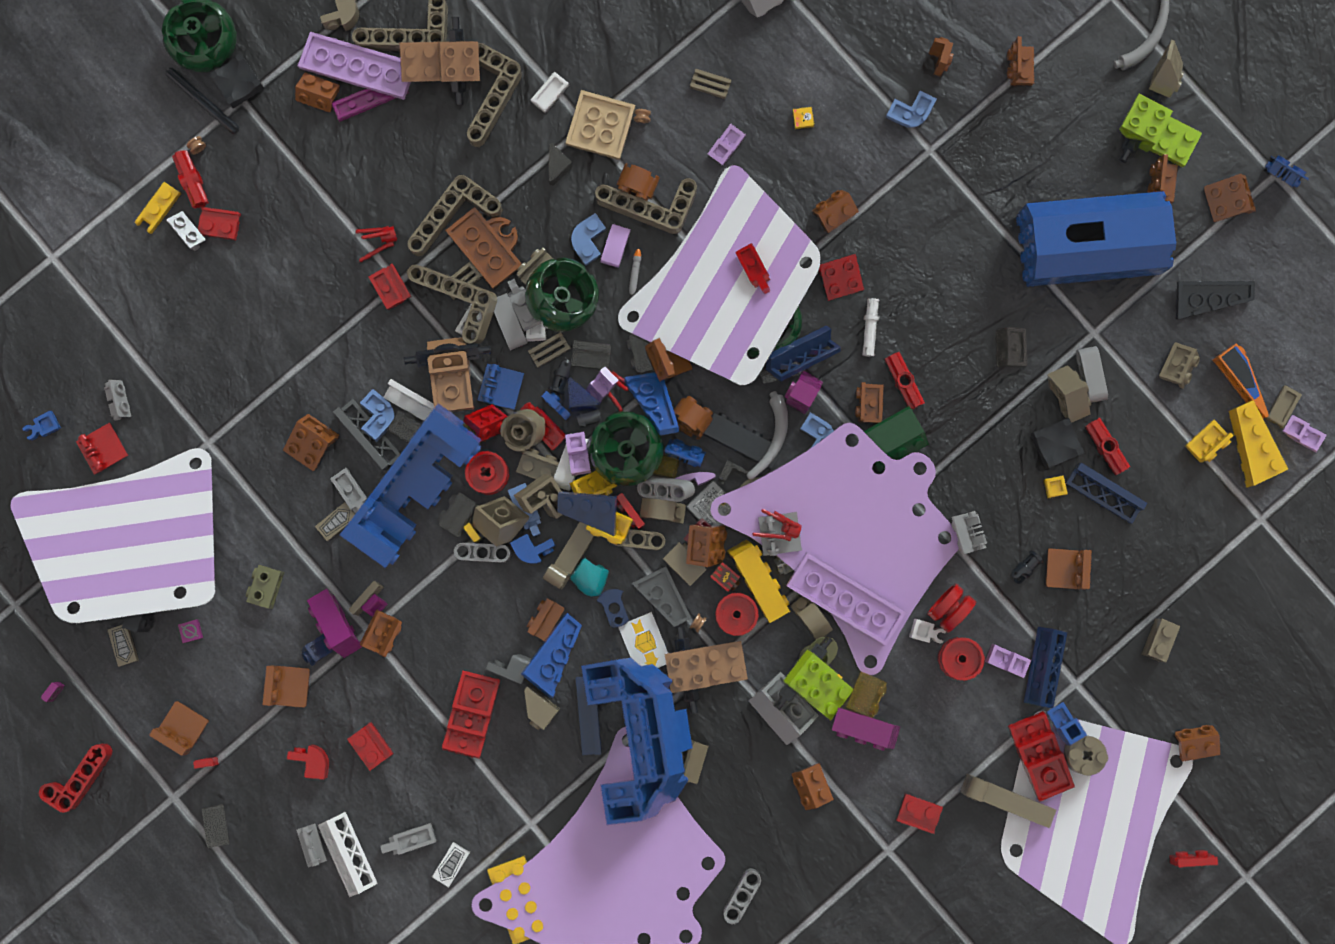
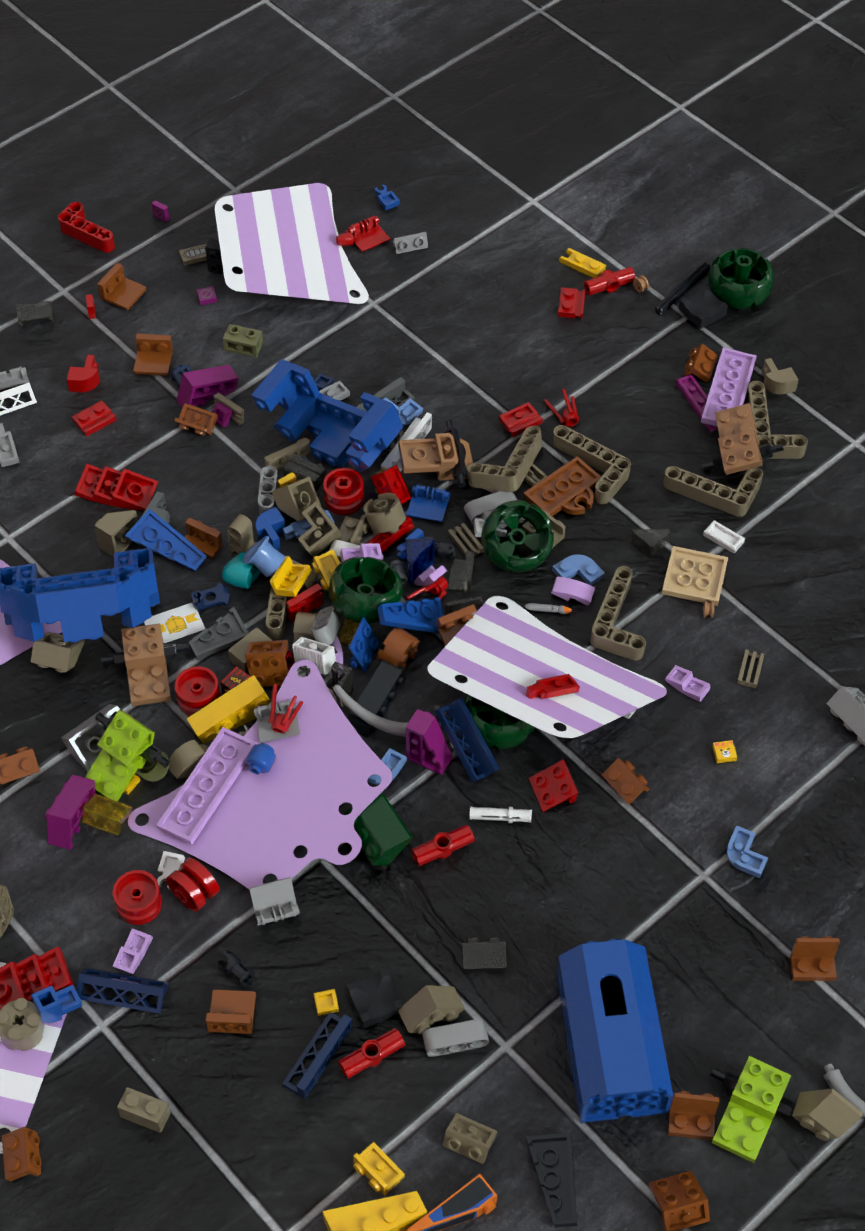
camera: 90 degrees right, 30 degrees down
hinge [166,211,206,251] -> none
dark orange bracket [283,414,339,471] -> none
dark blue wing [557,491,617,536] -> none
dark orange brick [616,163,660,201] -> none
medium nougat bush [690,613,707,633] -> none
dark orange bracket [855,382,883,423] -> none
dark orange bracket [928,37,954,76] -> none
none -> medium blue piece [243,536,285,577]
none -> blue head [246,743,276,775]
none -> dark tan hinge [264,438,311,471]
none -> white brick [292,637,337,674]
none -> dark blue tile [314,373,335,391]
none -> red hose [336,232,353,246]

